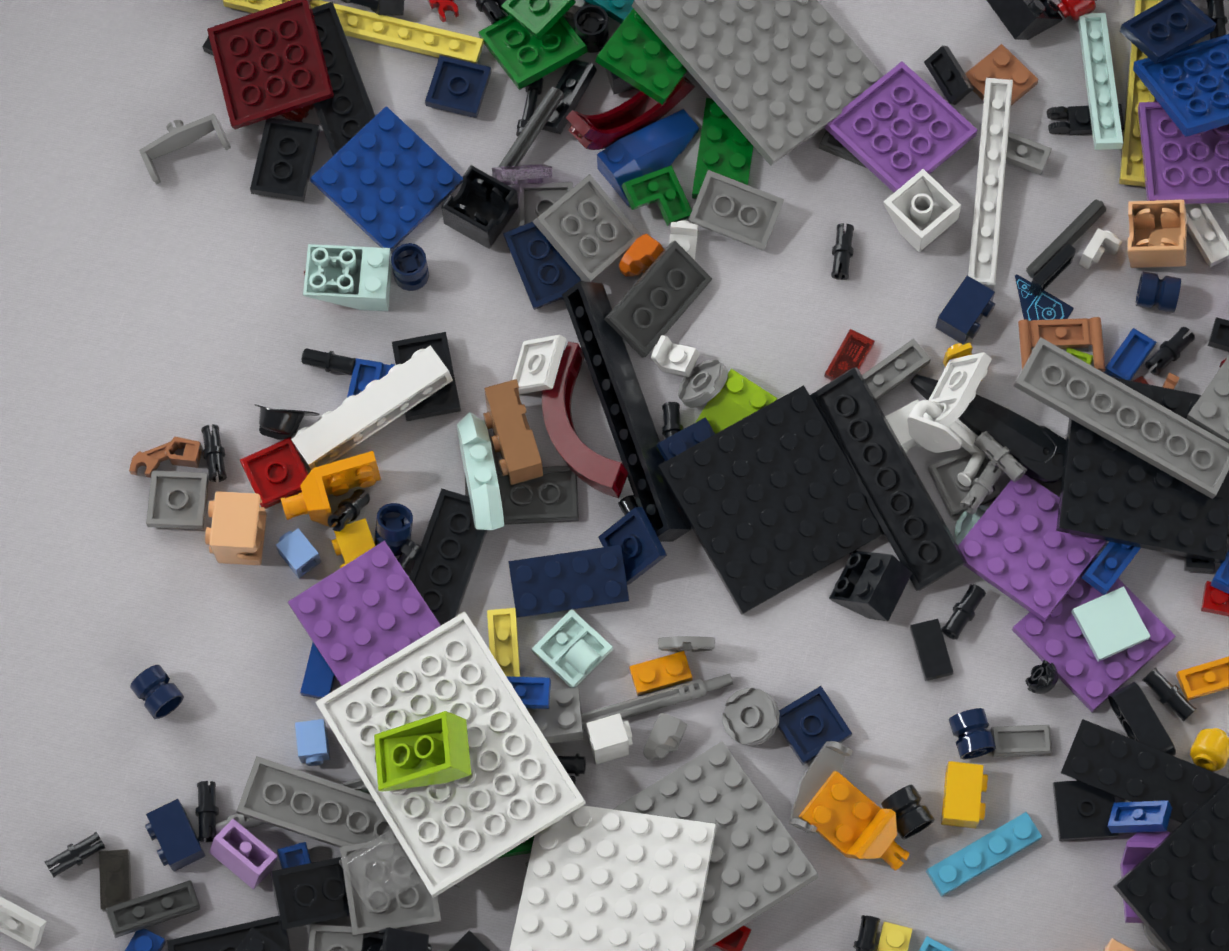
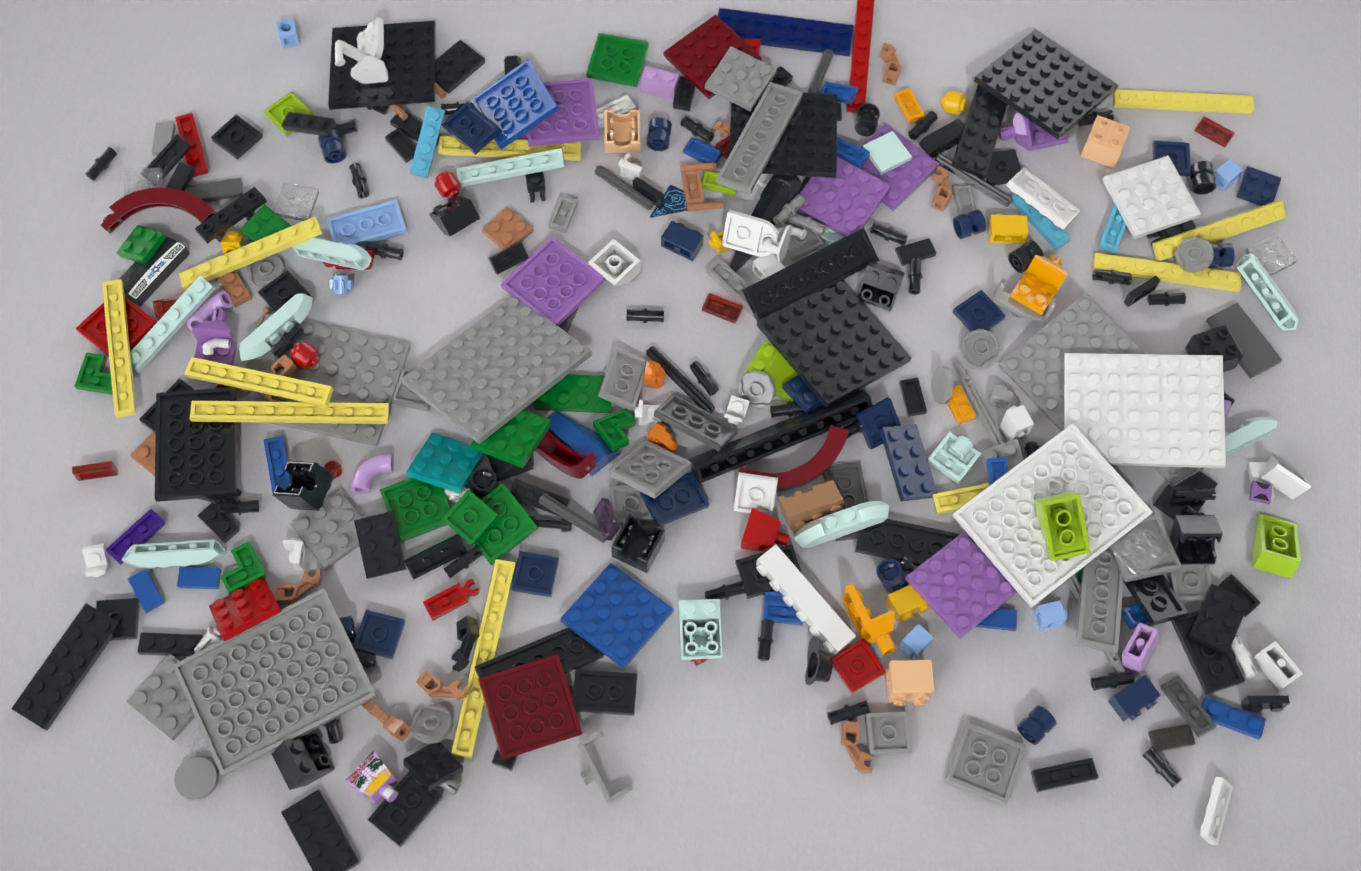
camera: 100 degrees left, 5 degrees down
black pin [328,489,370,531] -> none
dark blue wheel [391,243,429,291] -> none
white tile [968,78,1013,288] -> none
black plate [1025,660,1058,694] -> none
blue plate [1107,801,1172,833] -> none
none -> orange rock [644,361,666,389]
none -> black axle [646,346,715,413]
none -> black axle [690,361,719,396]
none -> black axle [705,581,745,600]
none -> red torso [741,508,789,552]
none -> black wheel [854,103,880,136]
none -> black tile [899,378,927,417]
none -> black axle [908,258,923,295]
none -> nougat piece [931,166,953,212]
none -> axle [935,153,1012,207]
none -> light grey plate [946,723,1026,805]
none -> white plate [1006,167,1081,230]
none -> black plate [1031,758,1099,793]

